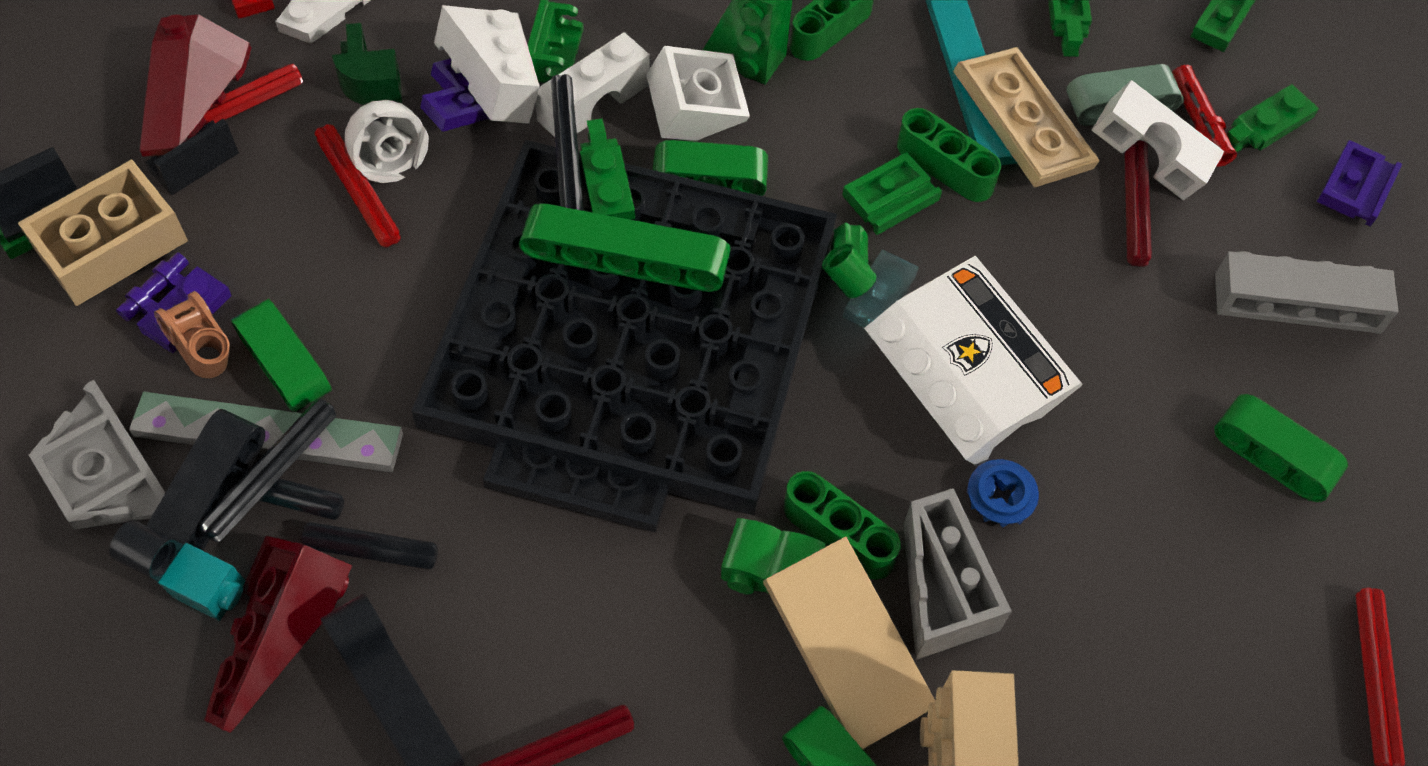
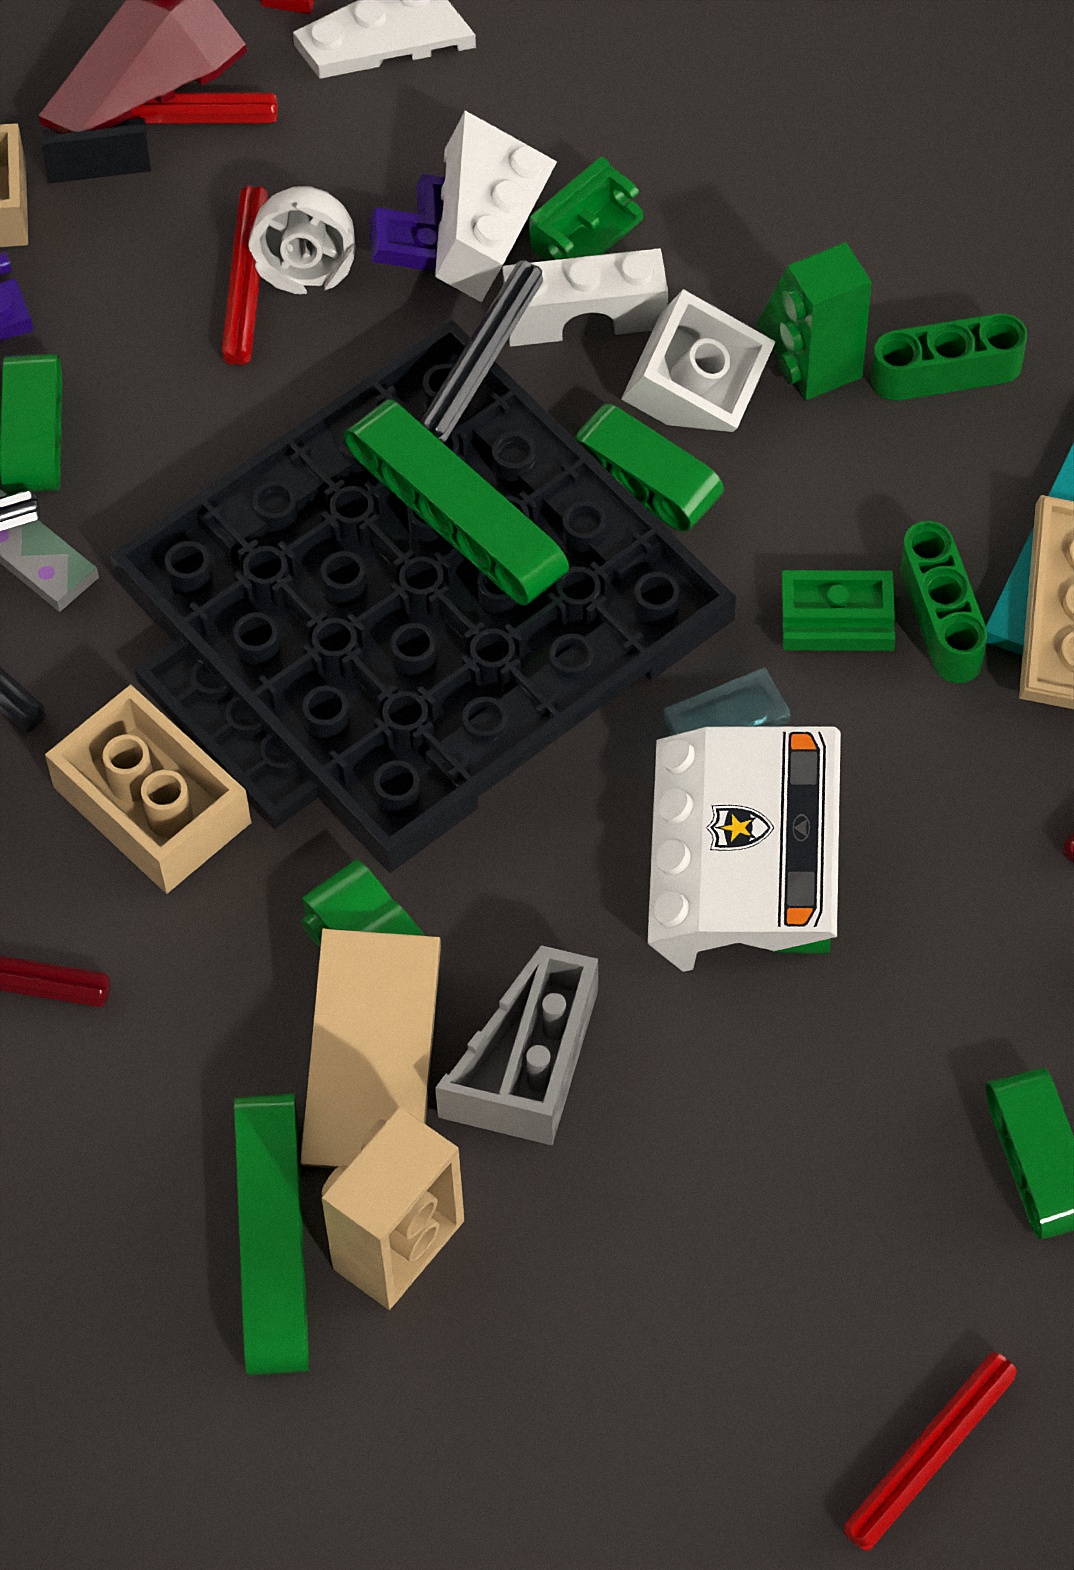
camera: 40 degrees right, 0 degrees up
dark green brick [332,23,403,105] -> none
green hinge [580,118,635,220] -> none
green beam [783,471,901,580] -> none
green piece [822,222,877,299] -> none
blue gear [966,459,1039,528] -> none
none -> tan brick [45,684,251,894]

